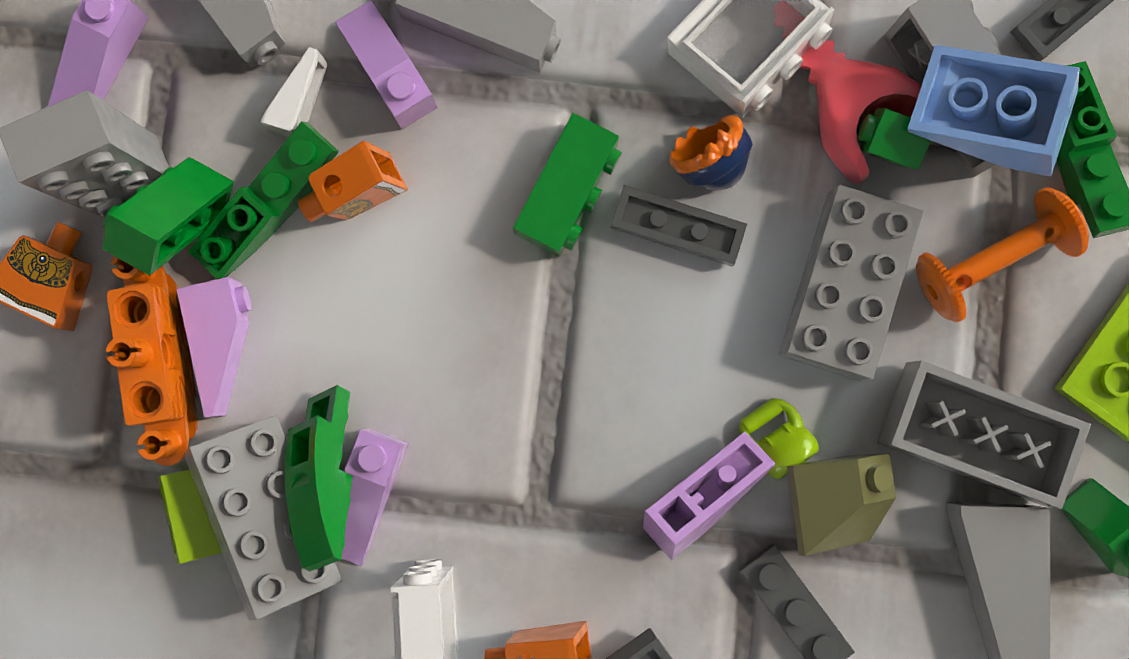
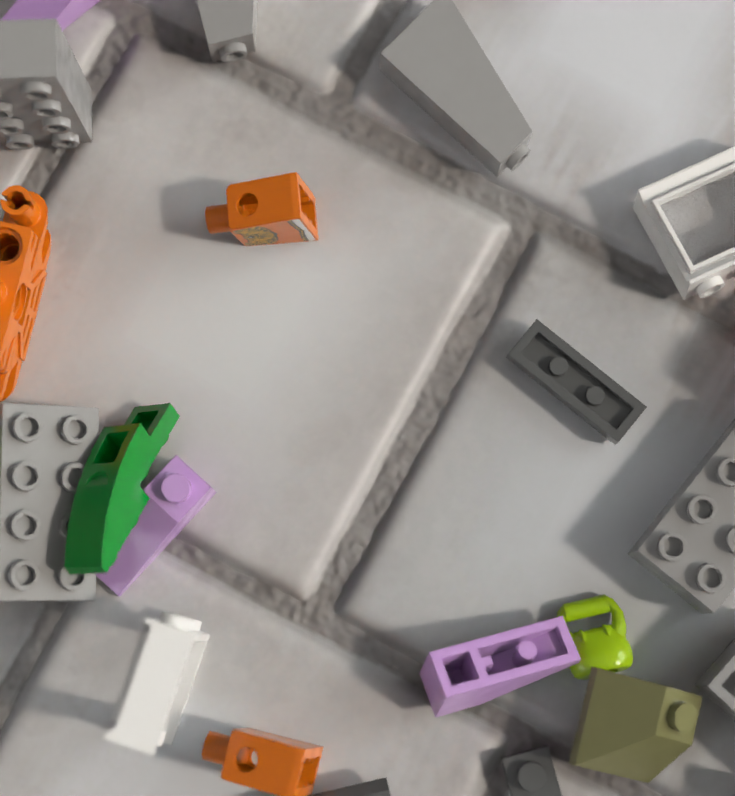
camera: 20 degrees right, 5 degrees down
green brick [102,157,234,276] -> none
lavender slope [177,277,252,418] -> none
green slope [188,121,339,279] -> none
white slope [260,47,328,137] -> none
lavender slope [335,1,438,129] -> none
green brick [513,113,622,257] -> none
hair [669,115,753,190] -> none

